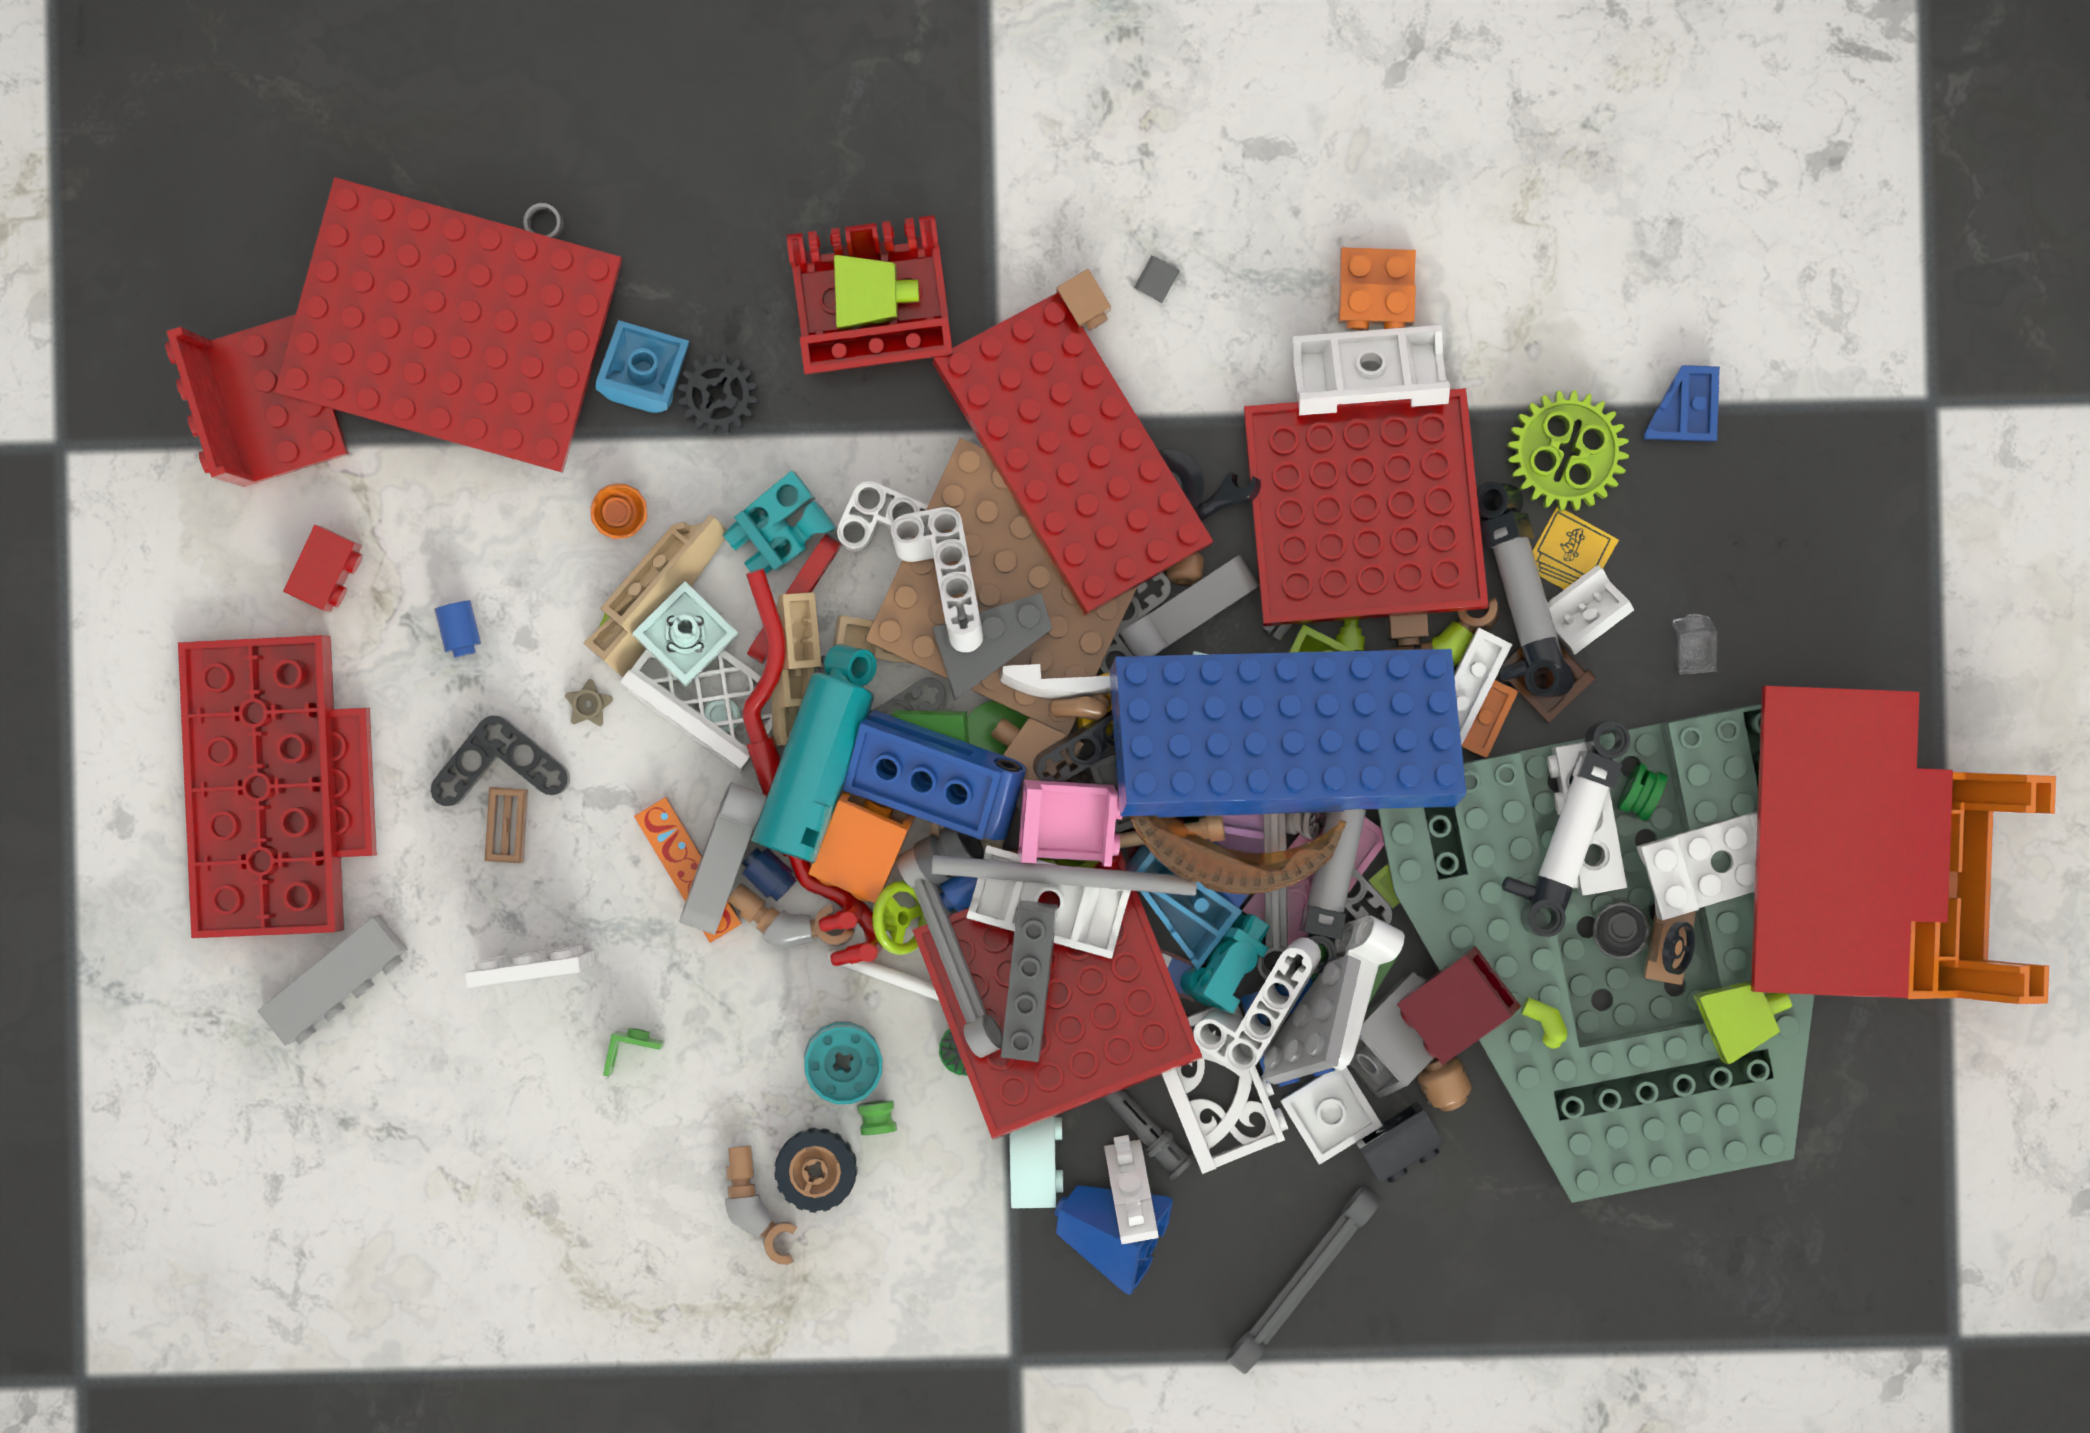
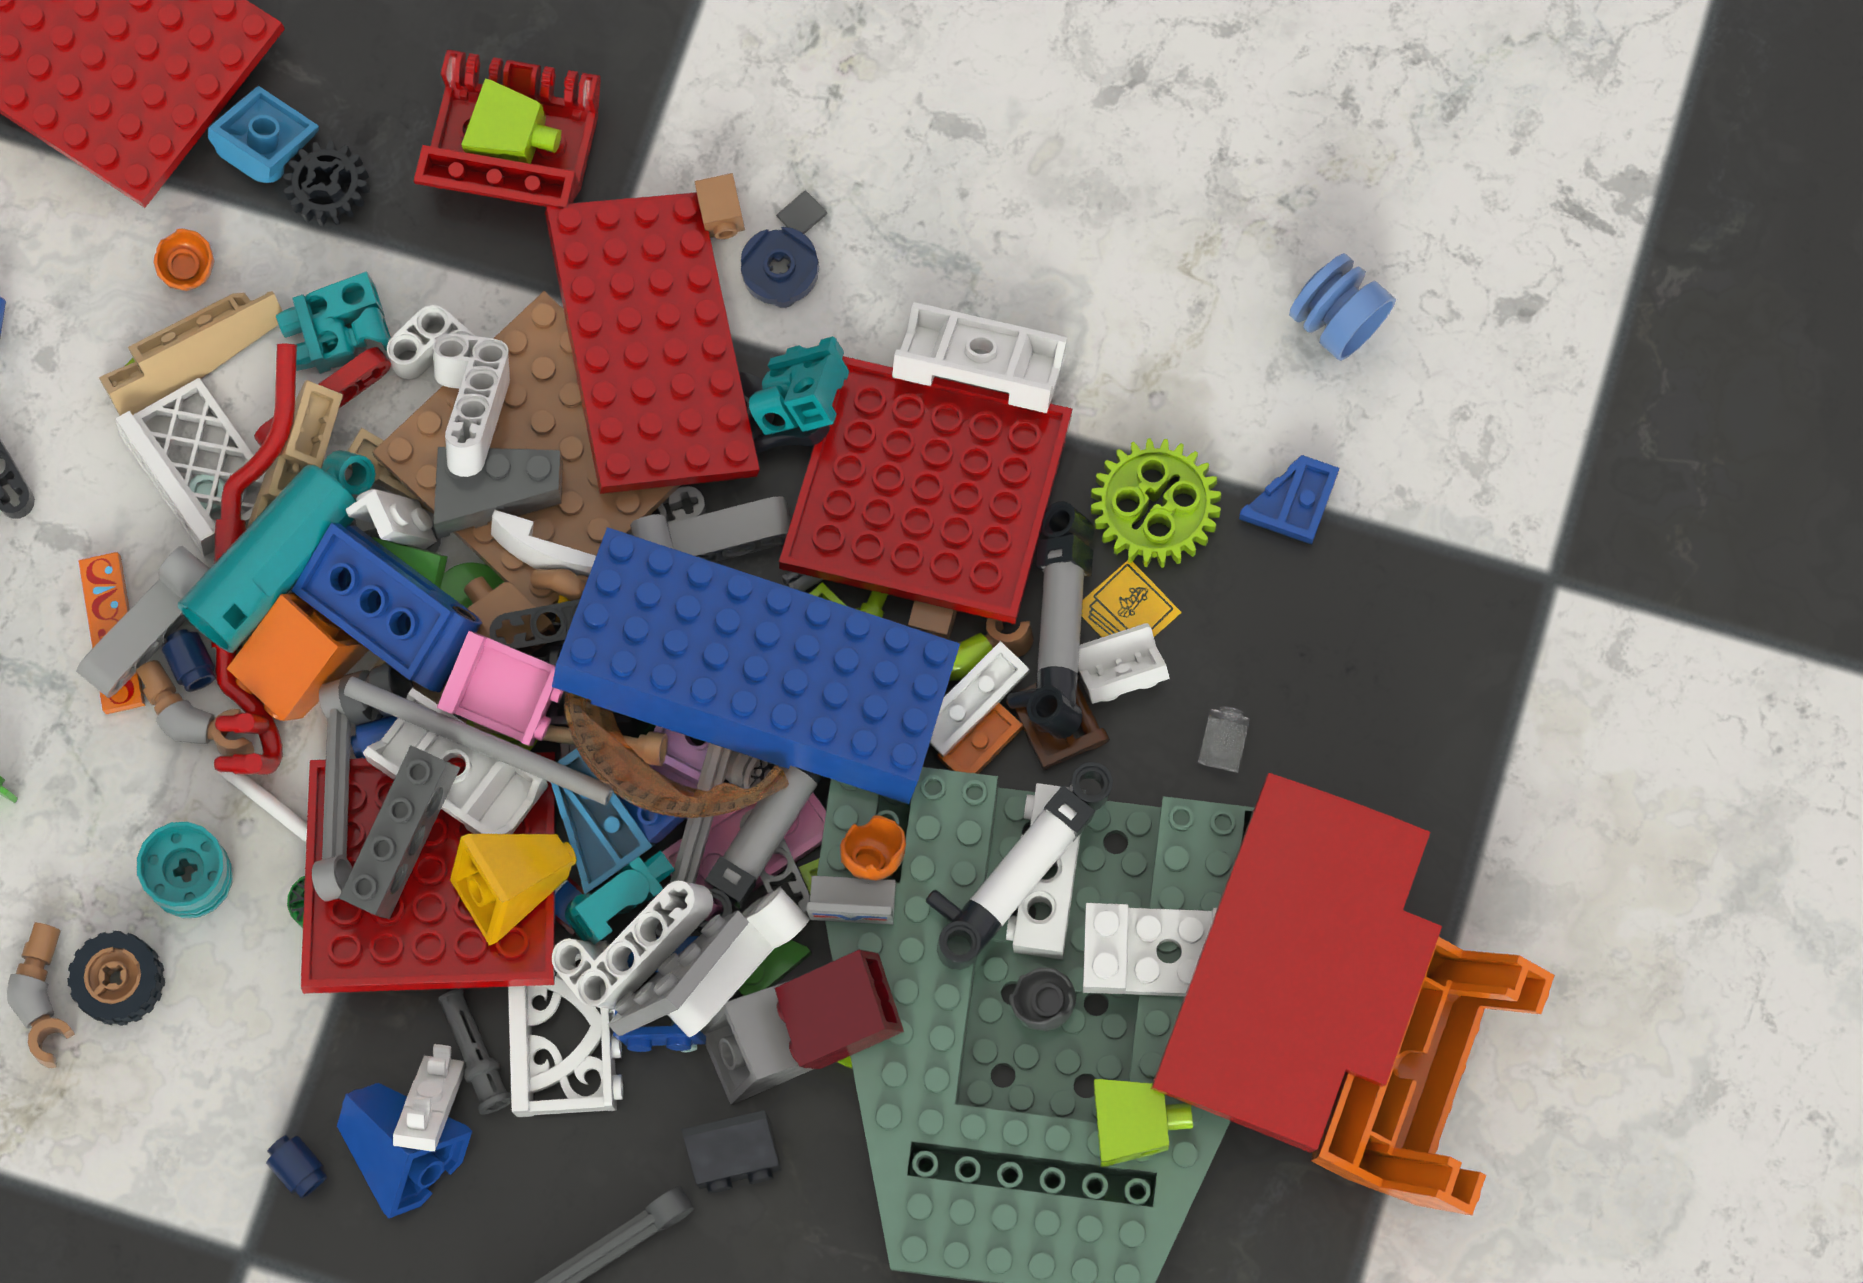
camera: 25 degrees right, 15 degrees down
dark tan plate [565,679,613,726] -> none
light aqua plate [632,581,738,687] -> none
bright green wheel [857,1100,897,1135] -> none
lime piece [872,881,927,955] -> none
light aqua brick [1010,1116,1063,1208] -> none
medium nougat piece [1166,552,1204,586] -> none
white plate [1280,1067,1383,1165] -> none
orange plate [1338,247,1416,330] -> none
medium nougat head [1417,1057,1472,1111] -> none
lime arm [1521,997,1568,1049] -> none
green wheel [1617,762,1668,822] -> none
piece [1643,911,1696,985] -> none
none -> dark blue brick [266,1135,327,1199]
none -> white bracket [346,489,437,550]
none -> yellow slope [450,834,576,946]
none -> dark blue plate [741,227,820,308]
none -> teal hips [749,336,850,435]
none -> light grey panel [807,876,896,925]
none -> orange hair [840,815,906,881]
none -> medium blue wheel [1289,253,1396,361]

